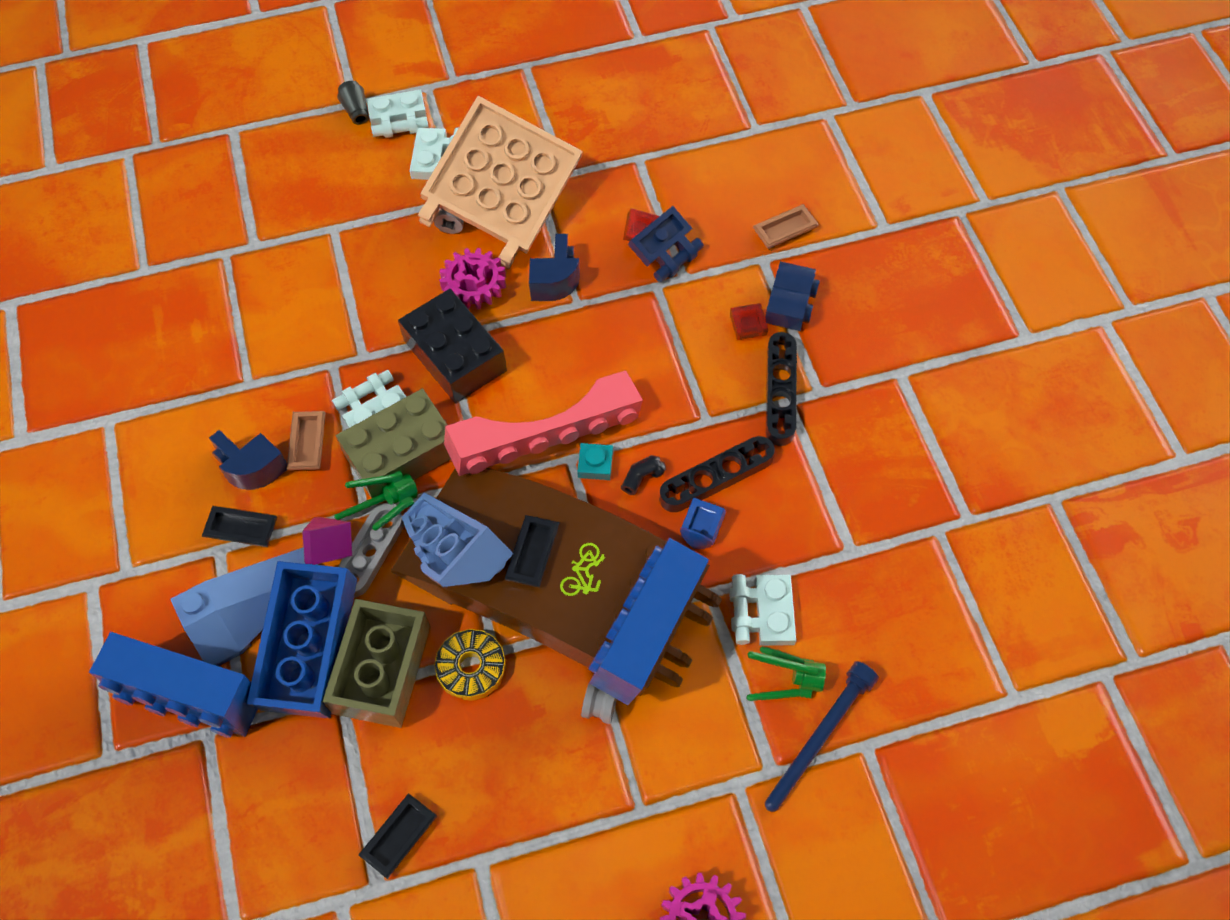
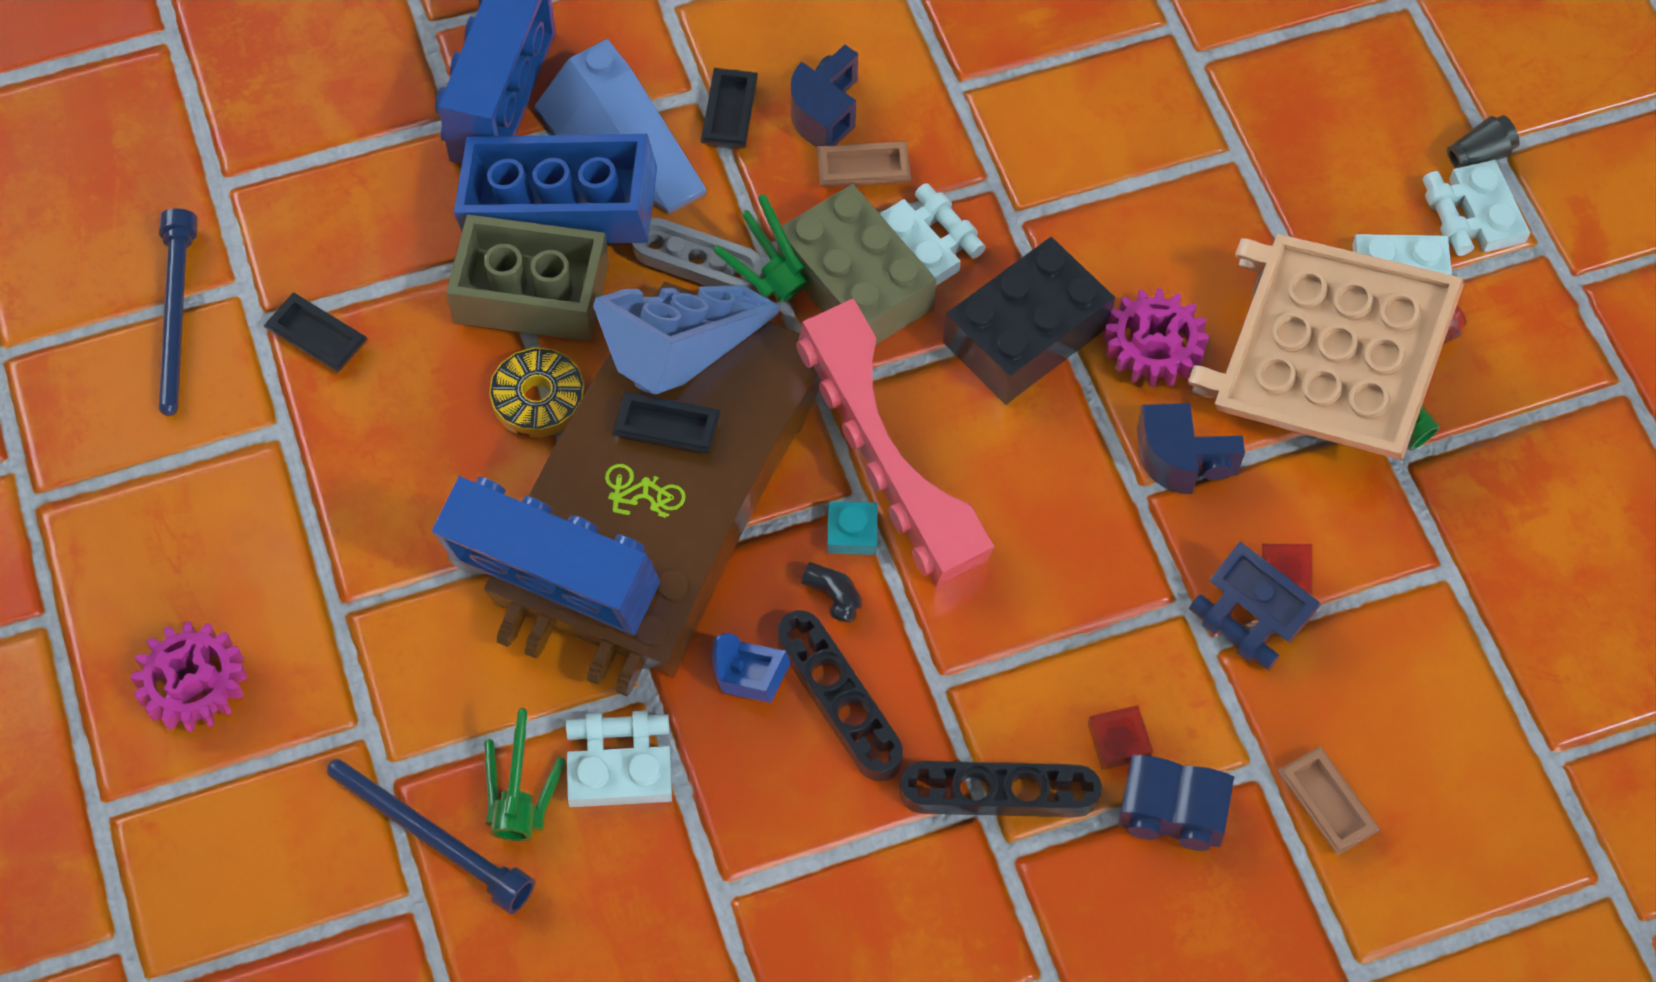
camera: 85 degrees right, 0 degrees up
magenta slope [302,517,353,565] -> none

